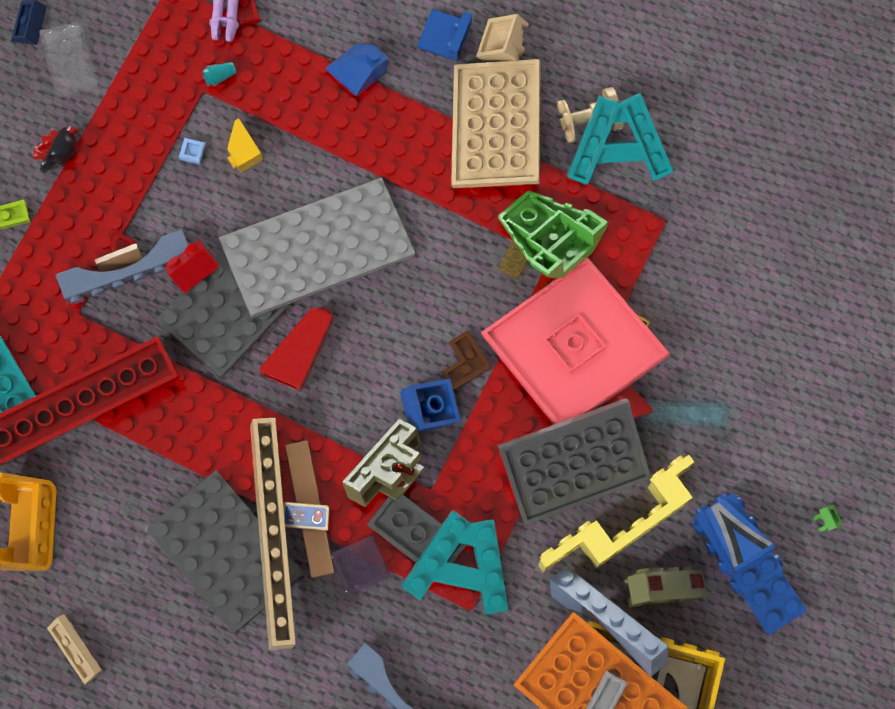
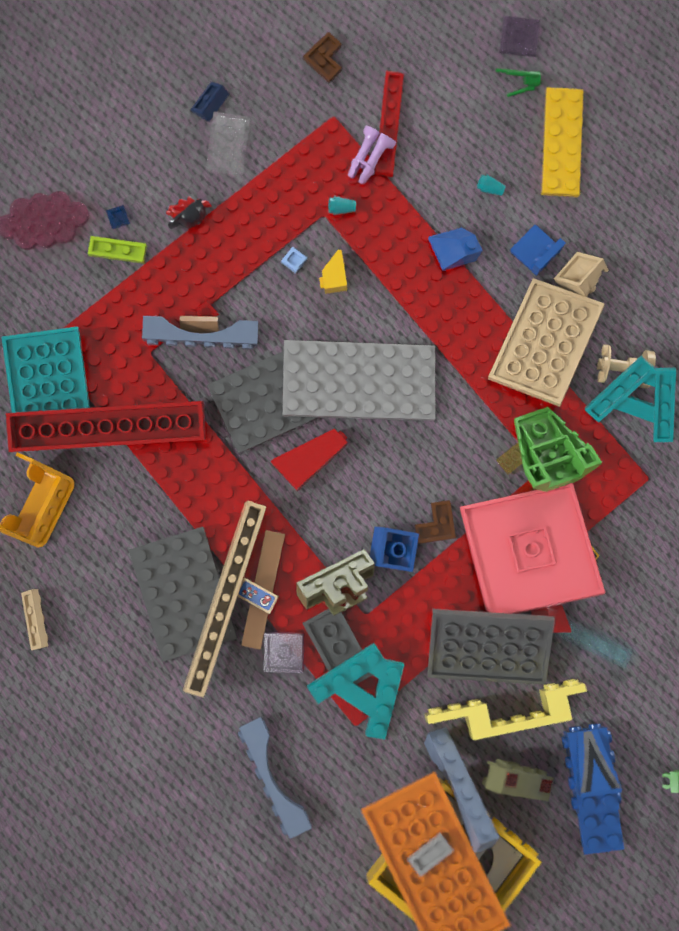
camera: 25 degrees right, 5 degrees up
red brick [164,240,219,294] -> none

